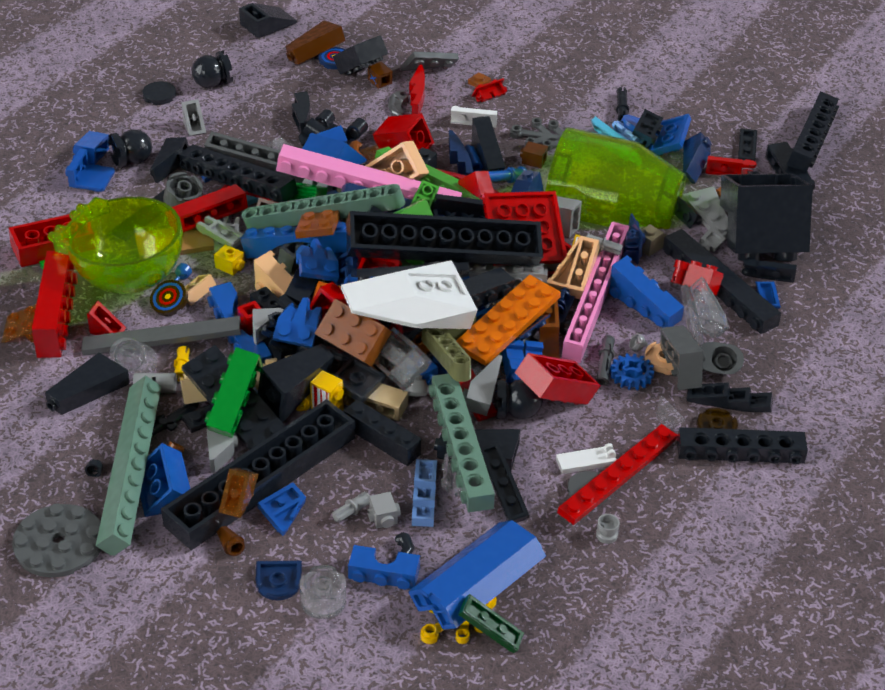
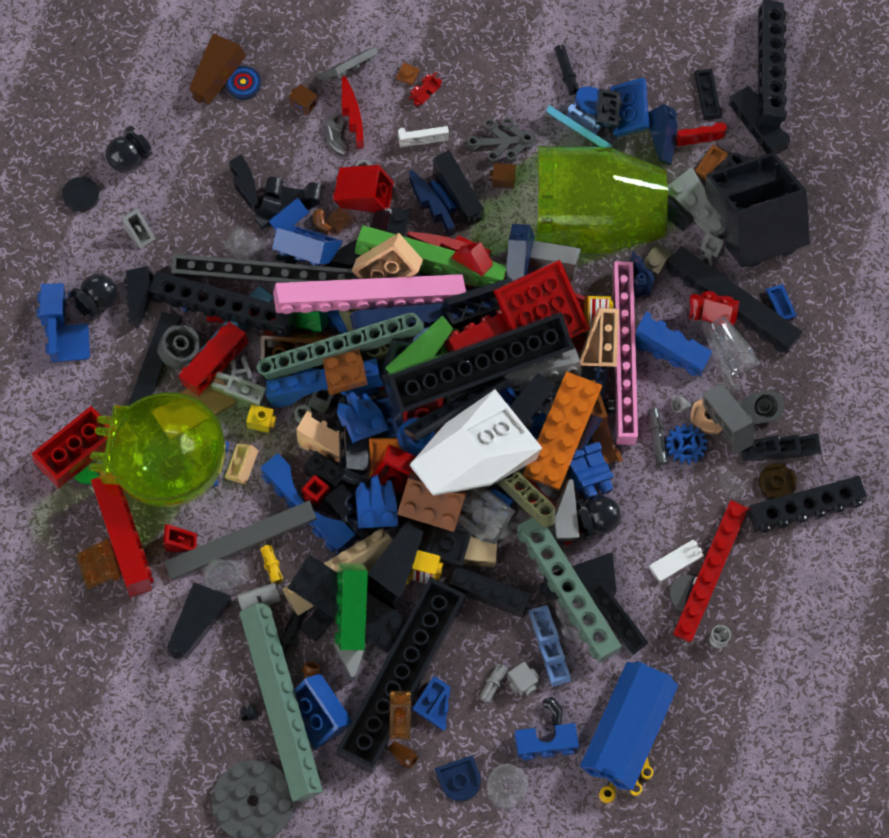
camera: 20 degrees left, 25 degrees up
dark brown tile [150,280,188,317] -> none
black slope [239,3,297,38] -> none
light grey slope [253,308,284,345] -> none
black brick [333,35,389,75] -> none
bright green slope [410,180,439,208] -> none
dark green tile [458,594,524,653] -> none
blue pin [488,166,527,183] -> none
red brick [515,353,601,405] -> none
light grey axle [586,233,623,255] -> none
black hinge [742,259,797,283] -> none

